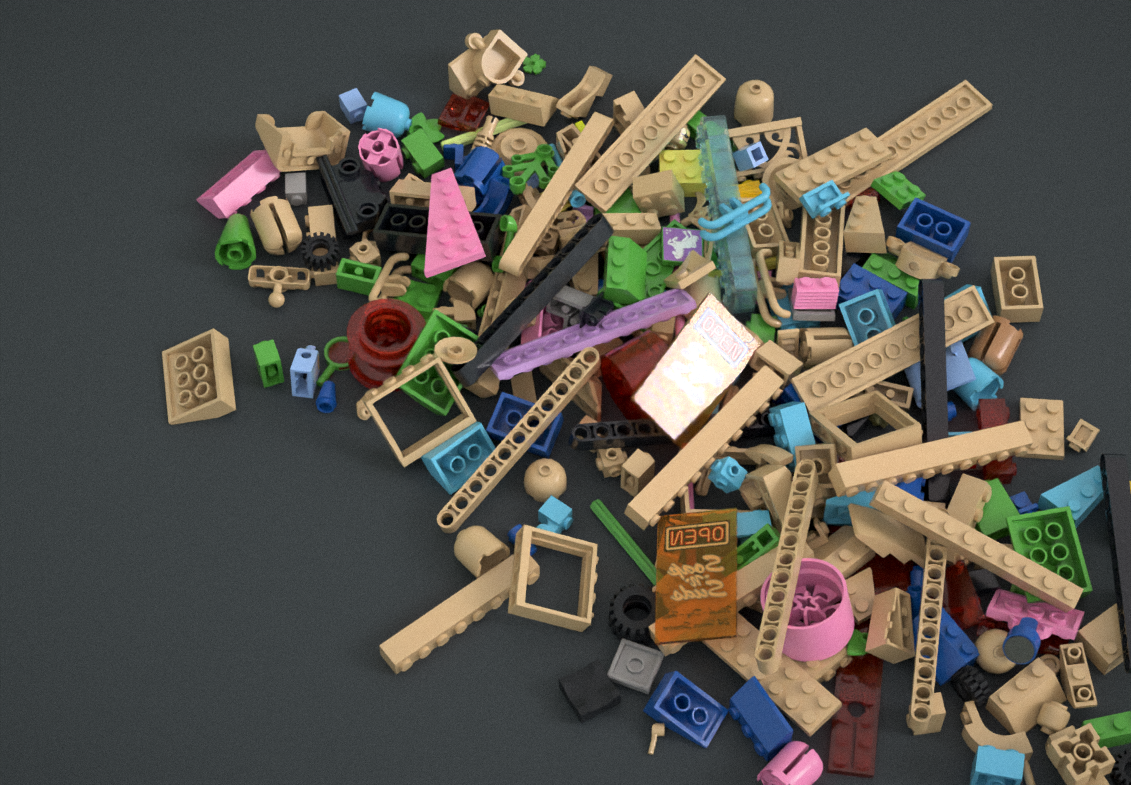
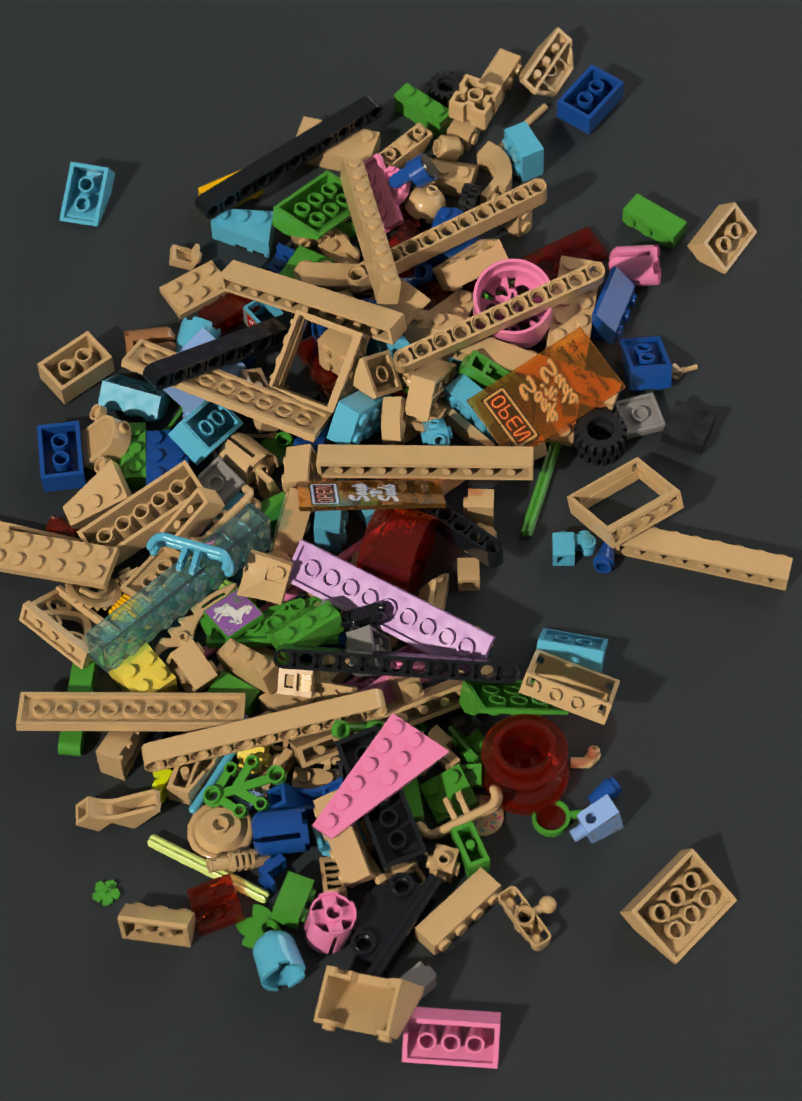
camera: 125 degrees left, 0 degrees up
bright green cone [215,214,256,270] -> none
tan cylinder [250,196,302,256] -> none
bright green brick [253,339,284,388] -> none
black tyre [301,232,340,272] -> none
light blue brick [339,88,367,124] -> none
tan dish [434,337,477,364] -> none
tan beam [437,347,601,533] -> none
tan cylinder [454,526,510,578] -> none
tan piece [465,29,528,87] -> none
blue brick [486,392,564,459] -> none
tan slope [488,84,560,127] -> none
tan cylinder [524,458,567,503] -> none
light blue brick [732,141,768,172] -> none
tan cylinder [734,80,774,127] -> none
bright pink brick [791,277,839,309] -> none
medium azure bracket [799,180,850,219] -> none
bright green plate [870,171,926,210] -> none

